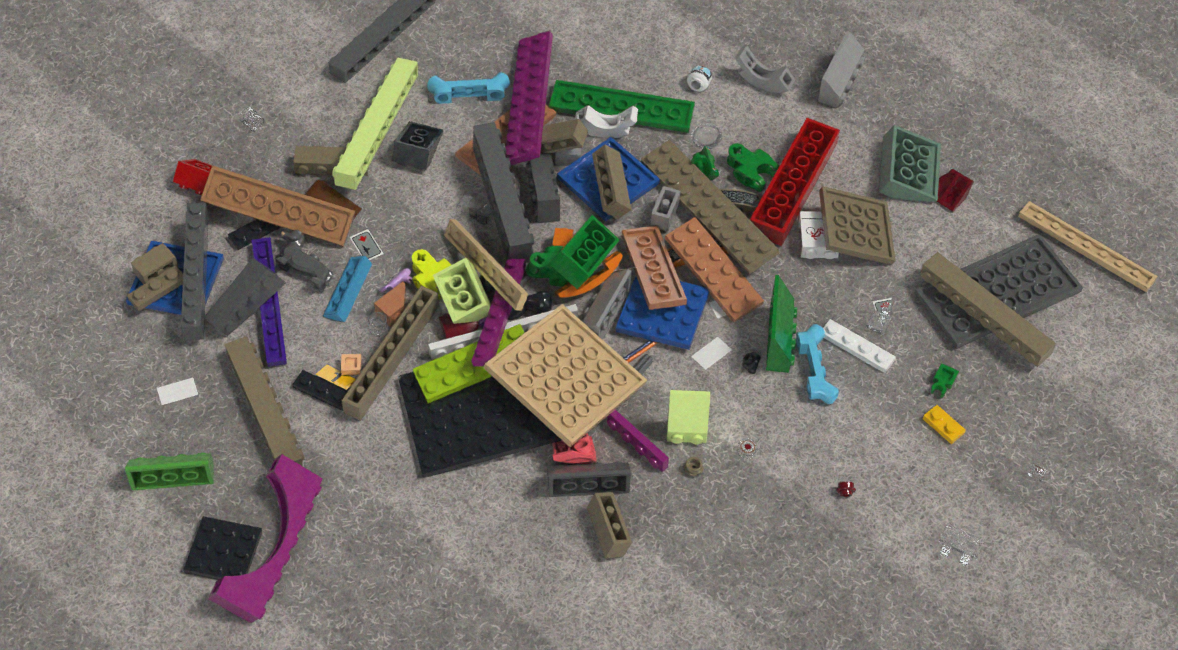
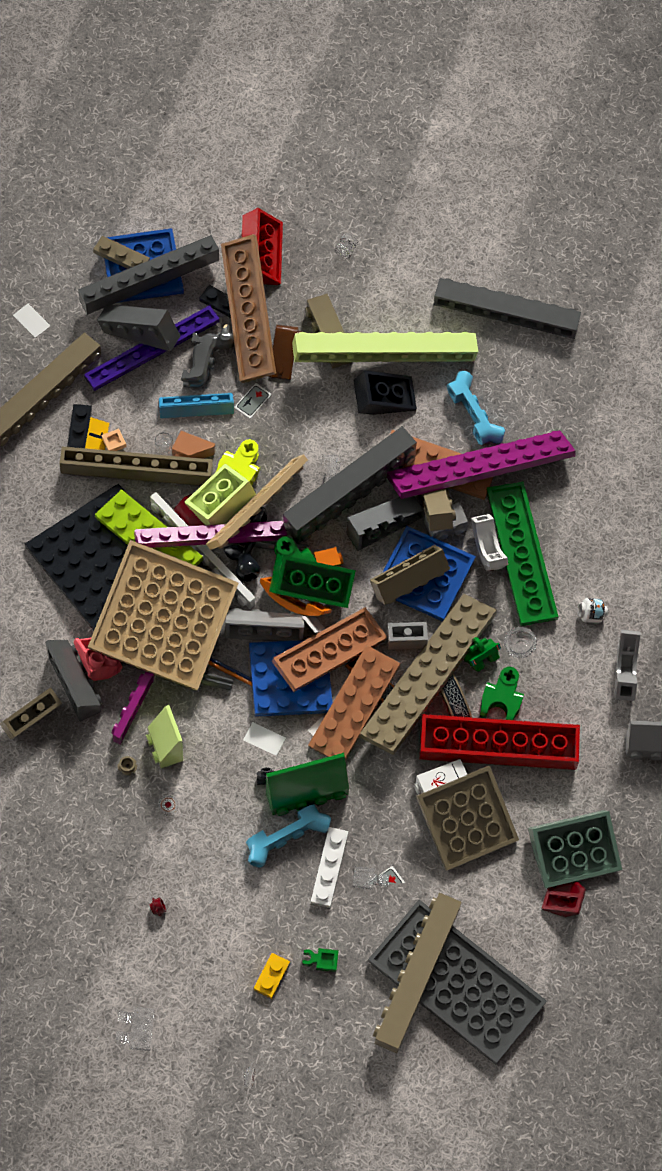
camera: 65 degrees right, 10 degrees up
dark tan brick [131,243,178,284] -> none
lavender piece [379,268,413,293] -> none
tan plate [1018,201,1158,292] -> none

